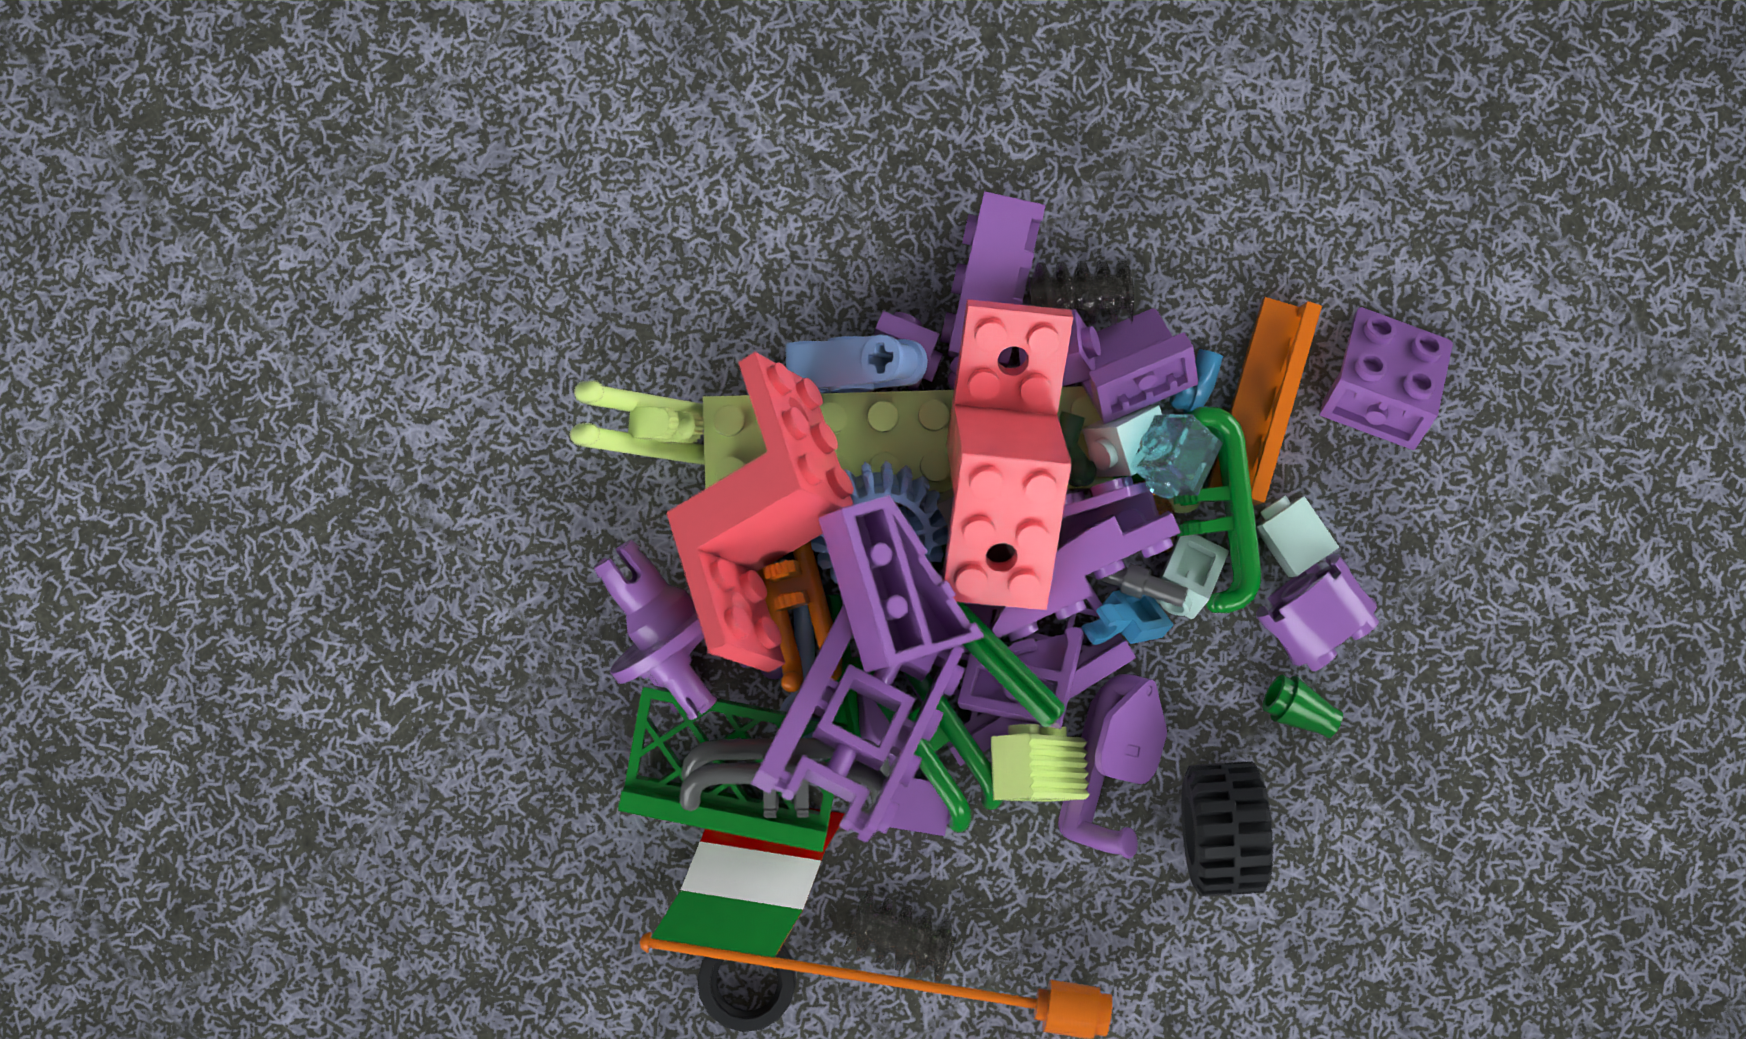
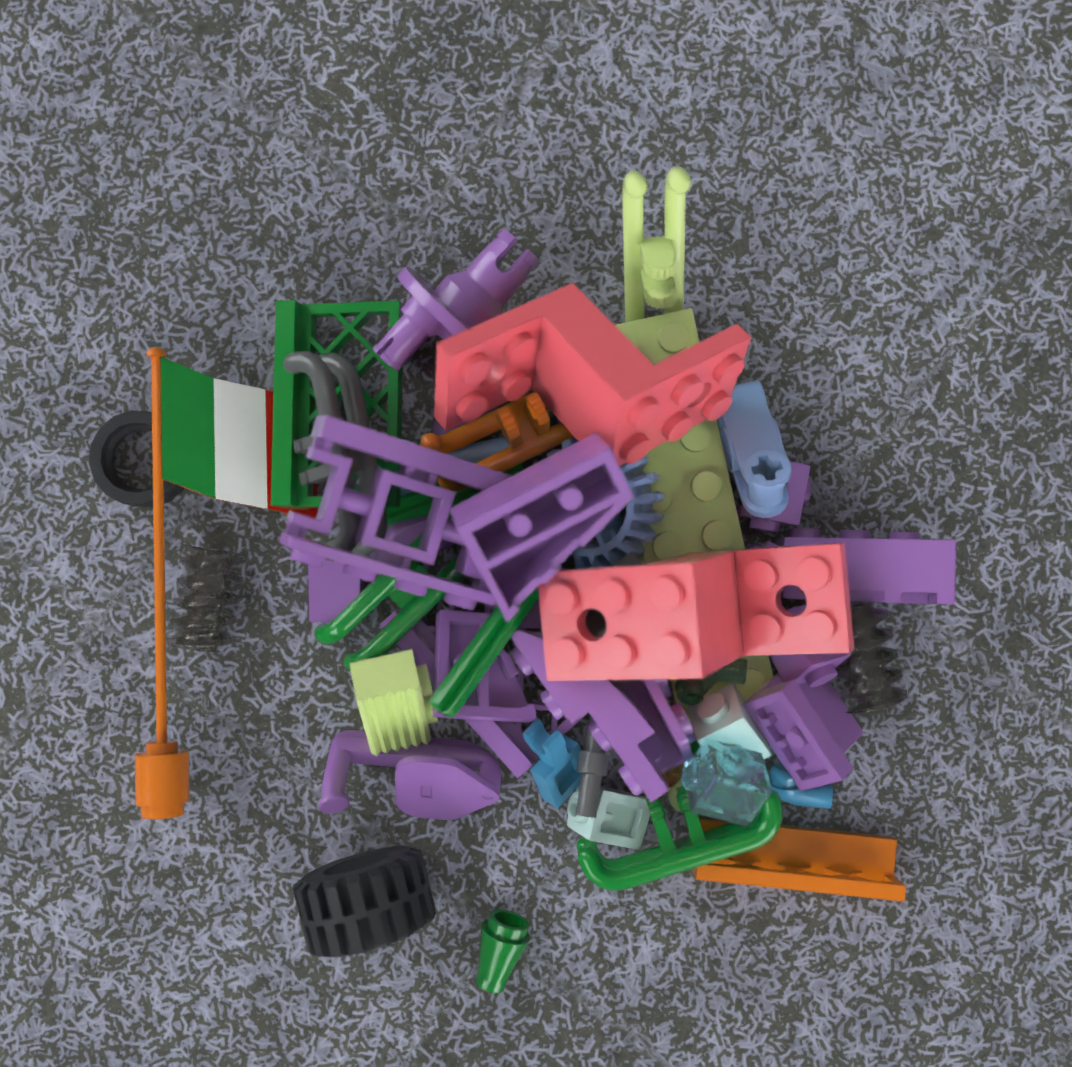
camera: 75 degrees right, 0 degrees up
light aqua brick [1256,495,1340,578] -> none
medium lavender brick [1256,554,1379,672] -> none
medium lavender bracket [1319,307,1453,450] -> none

